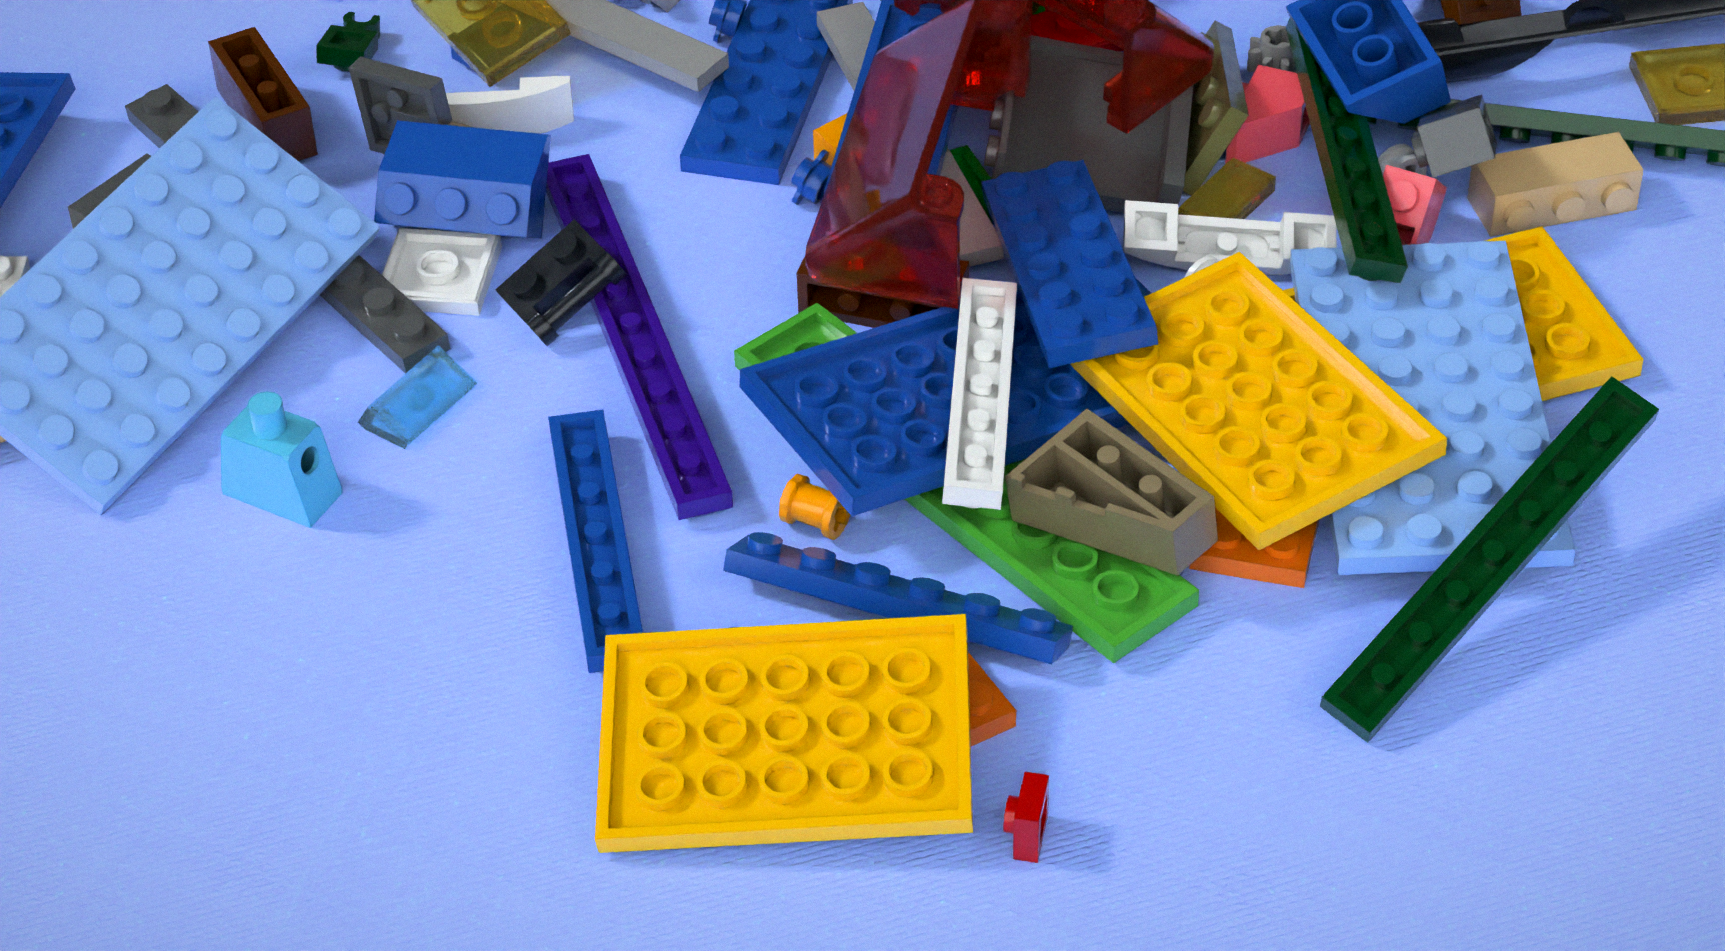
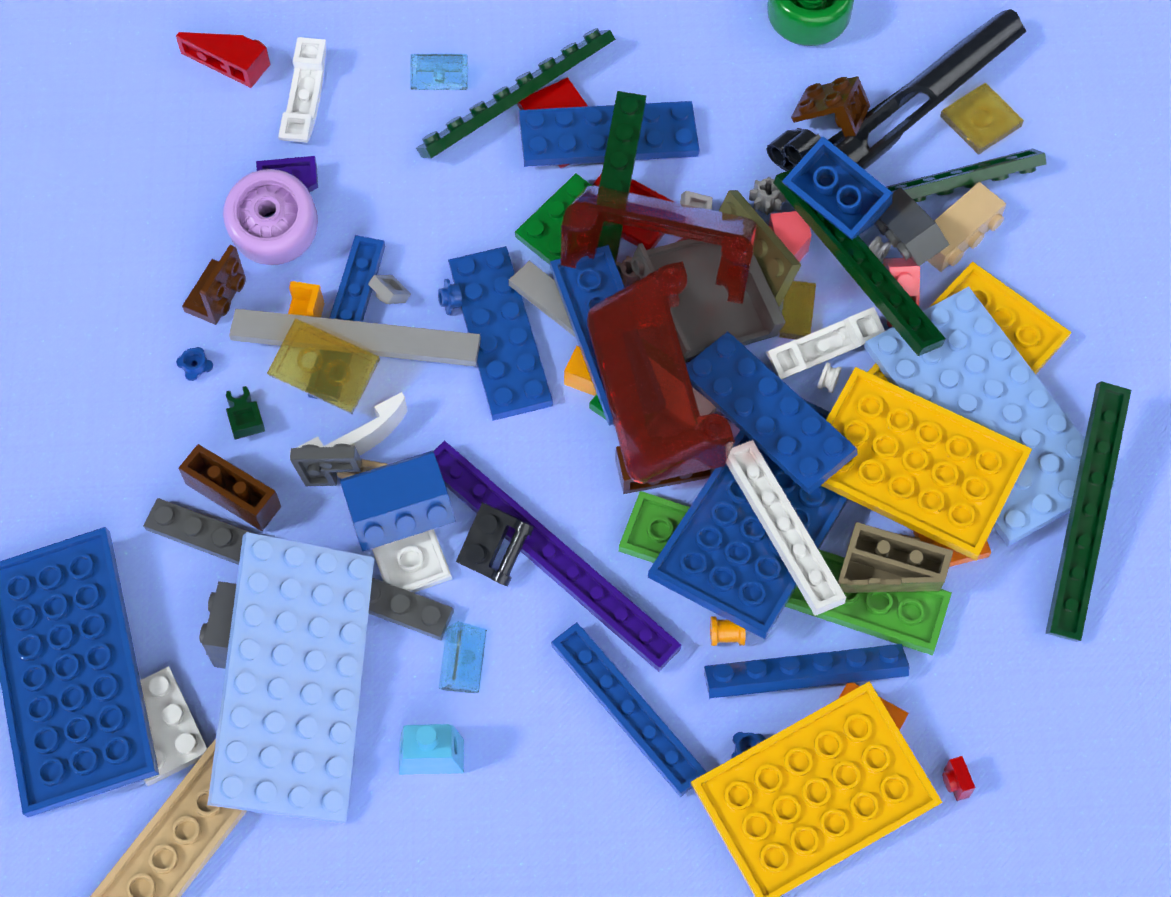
camera: 30 degrees left, 20 degrees up
blue plate [791,149,831,205] -> none

